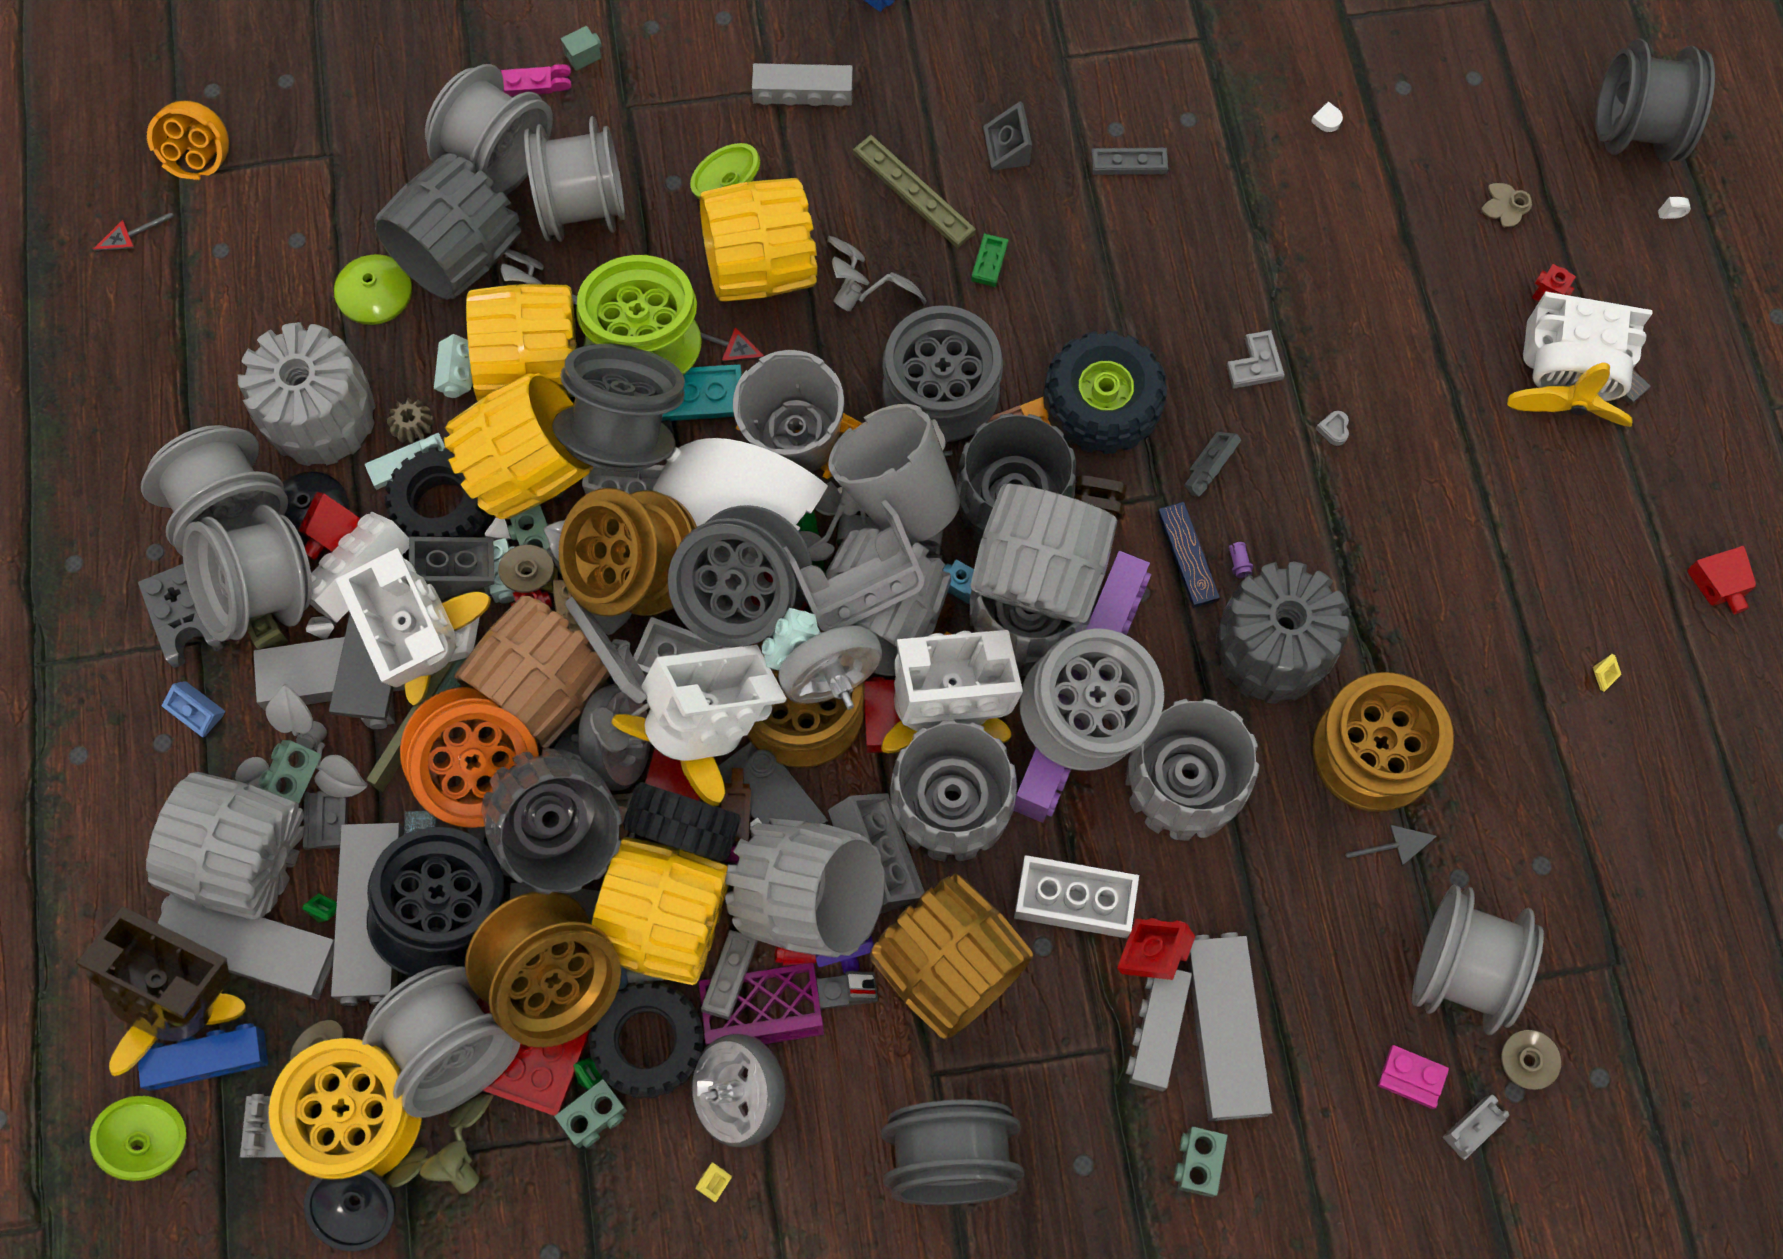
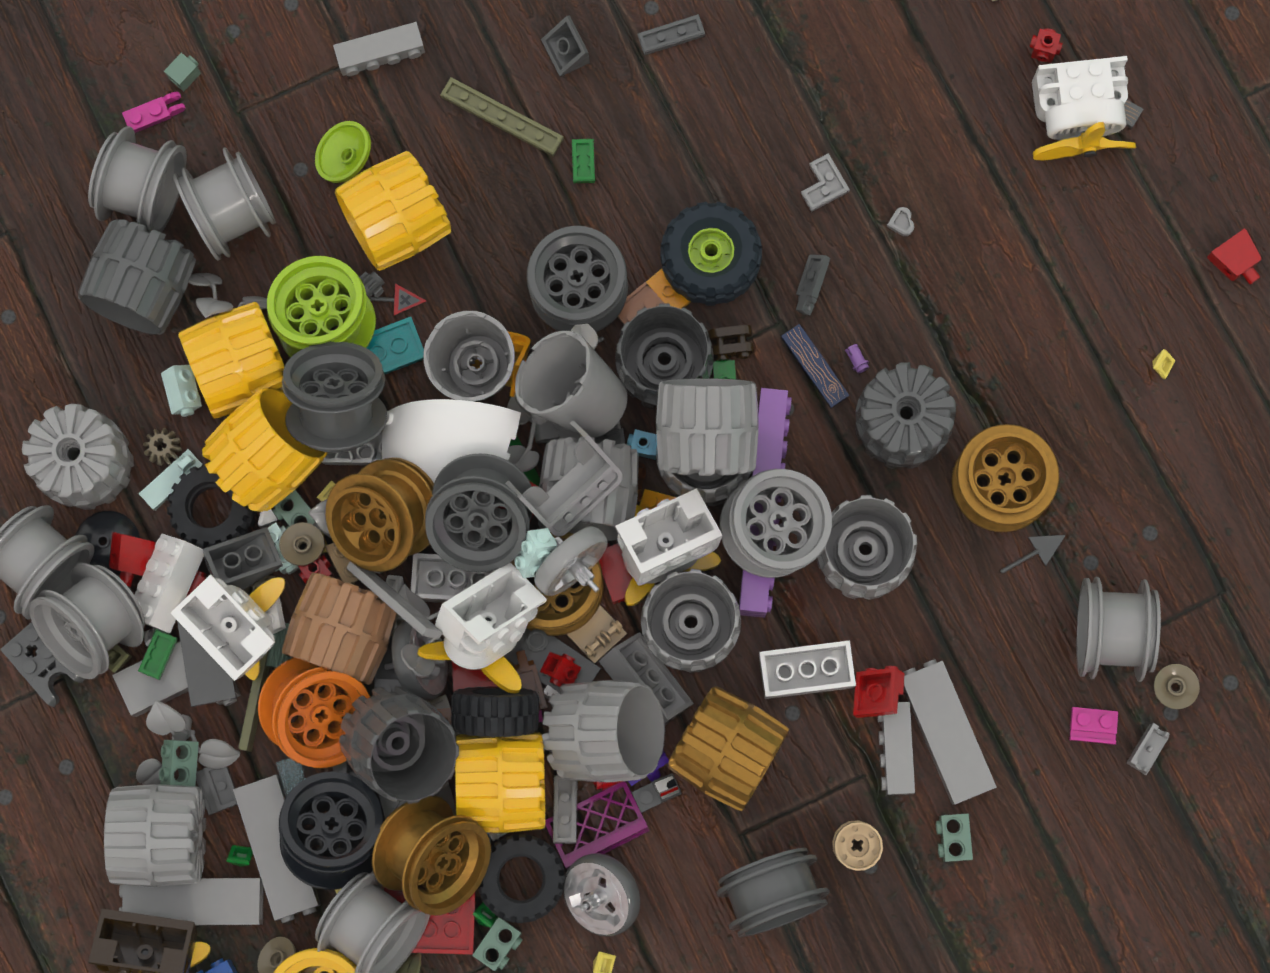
camera: 10 degrees left, 10 degrees up
medium blue slope [162,681,225,737] -> none
lime dish [334,254,412,325] -> none
light grey plant [827,236,926,312] -> none
none -> green plate [138,630,178,680]
none -> dark grey gear [360,271,385,298]
none -> red brick [540,652,581,687]
none -> tan hinge [567,605,627,664]
none -> tan wheel [832,820,883,871]

